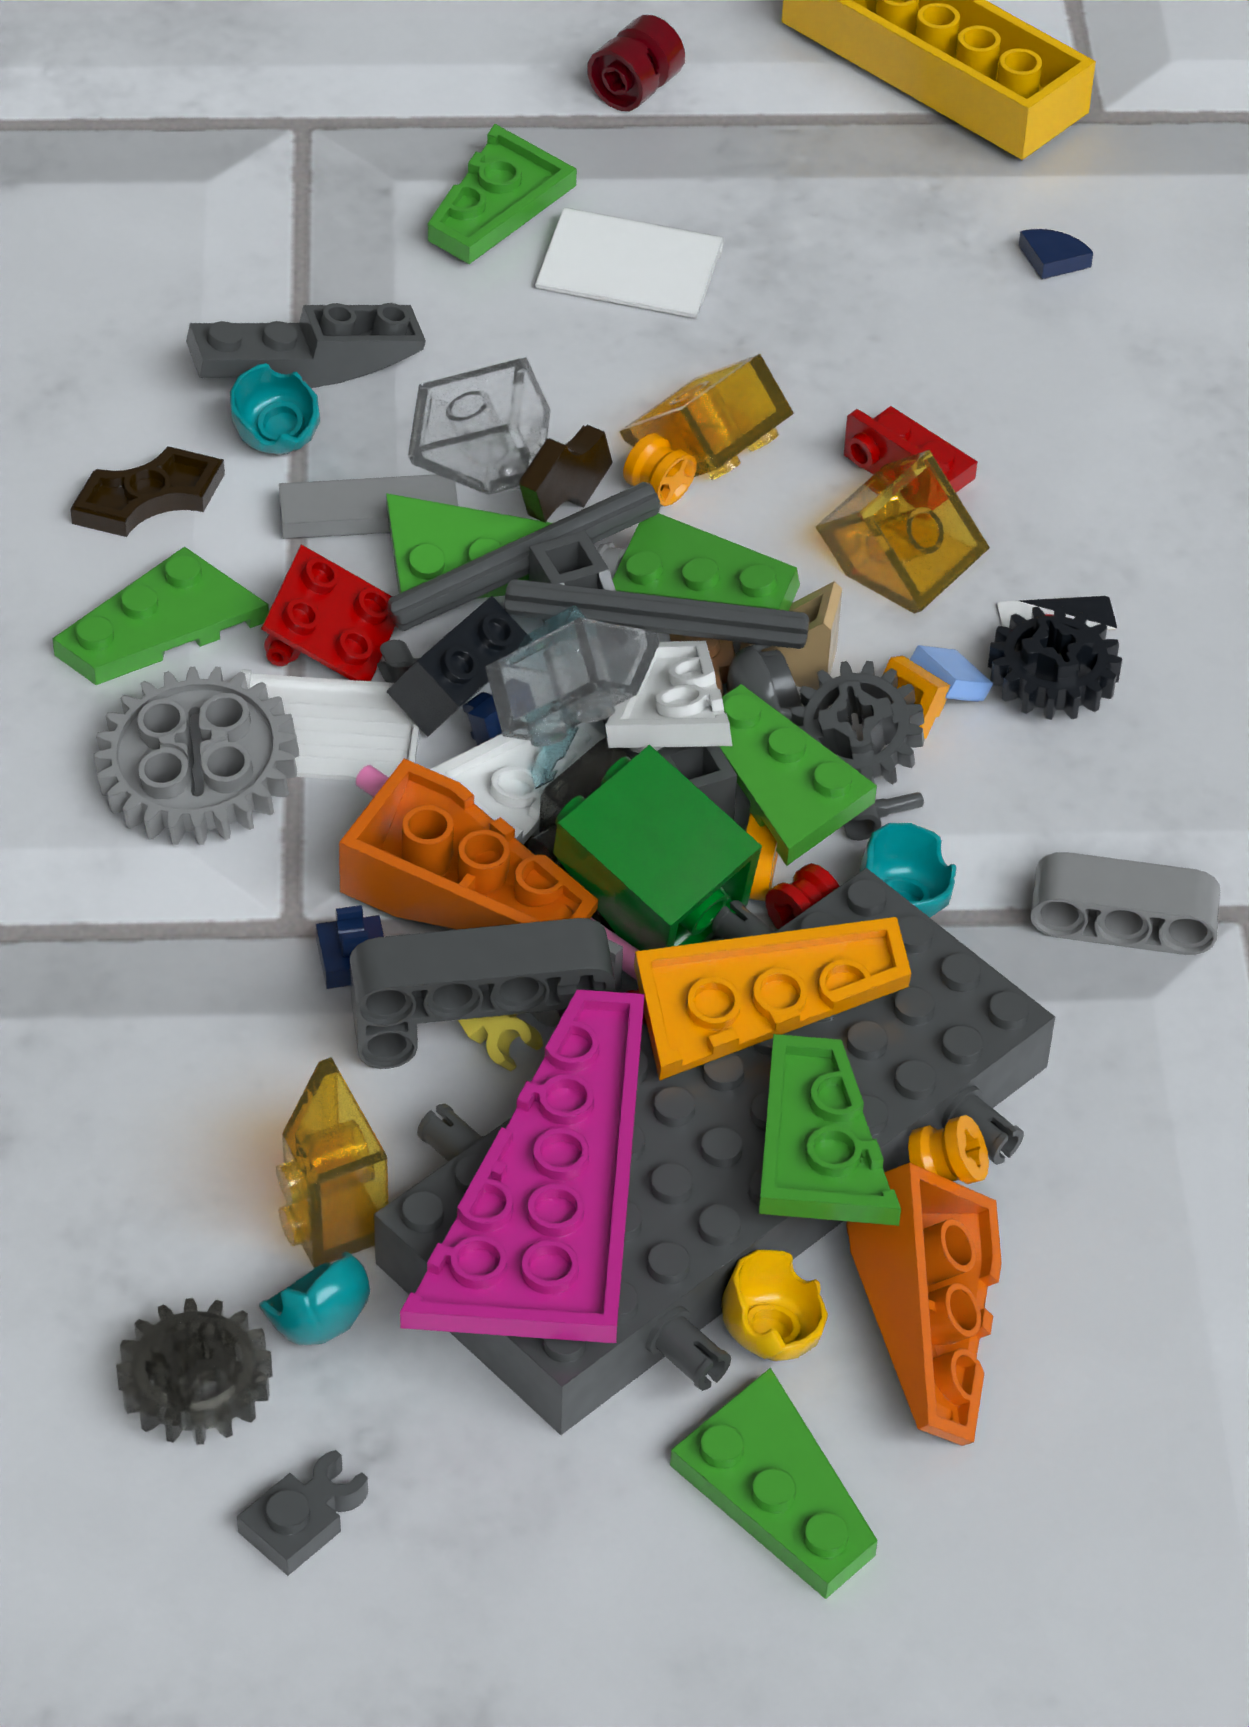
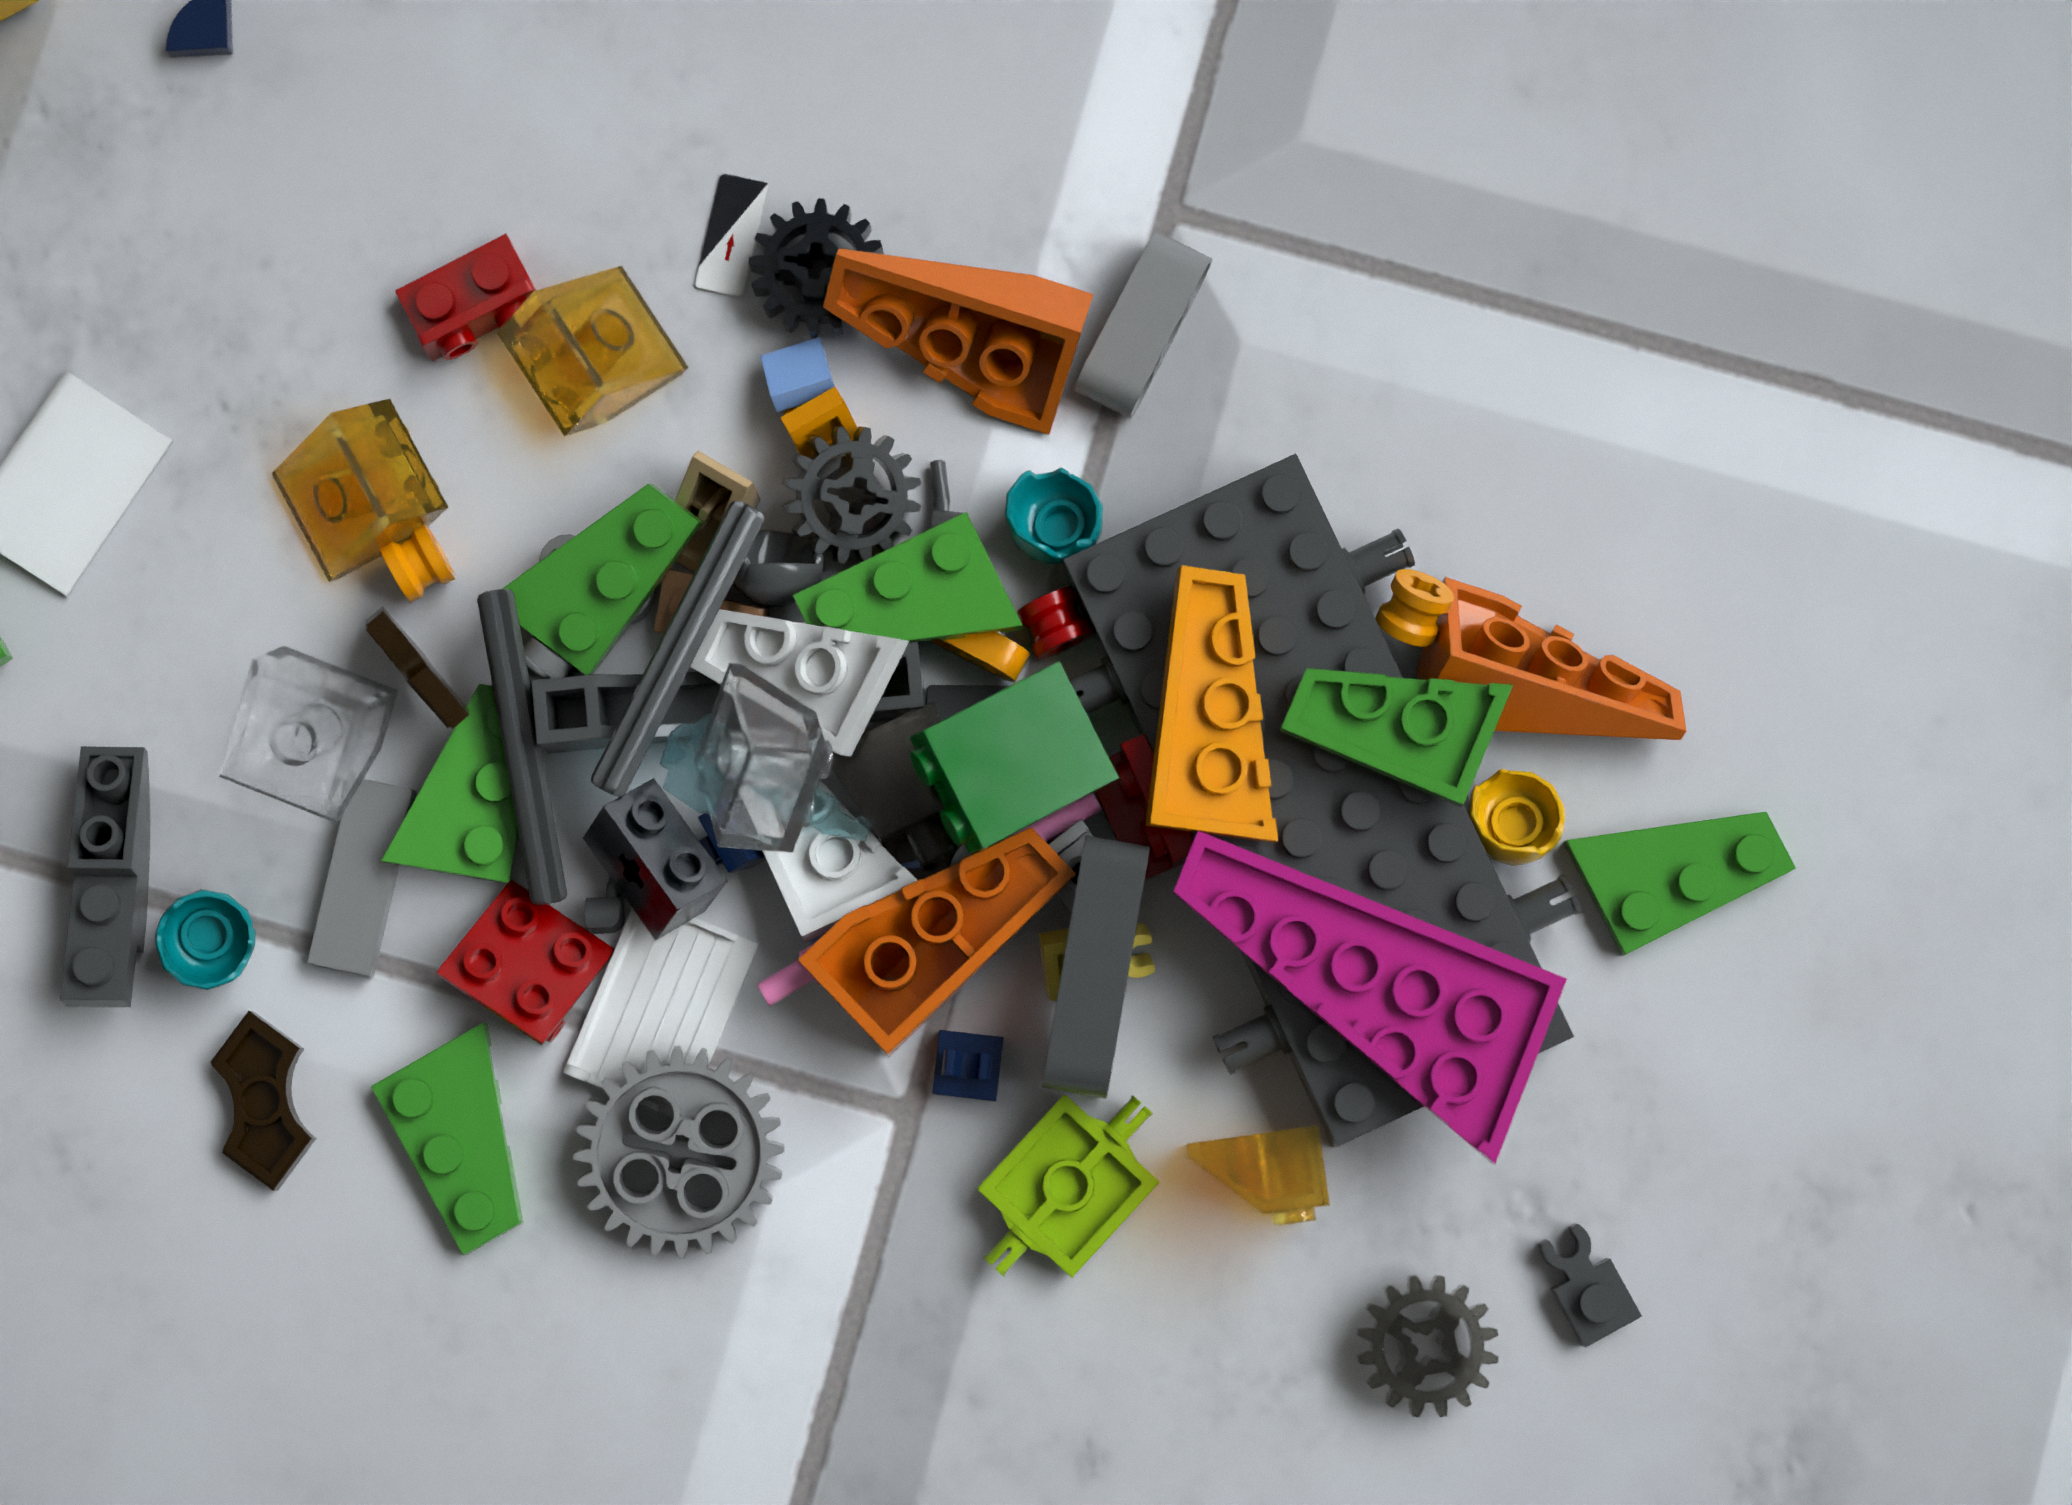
camera: 65 degrees left, 35 degrees up
teal hair [259,1251,370,1345] -> none
none -> orange wedge [823,248,1094,435]
none -> lime plate [977,1094,1160,1278]

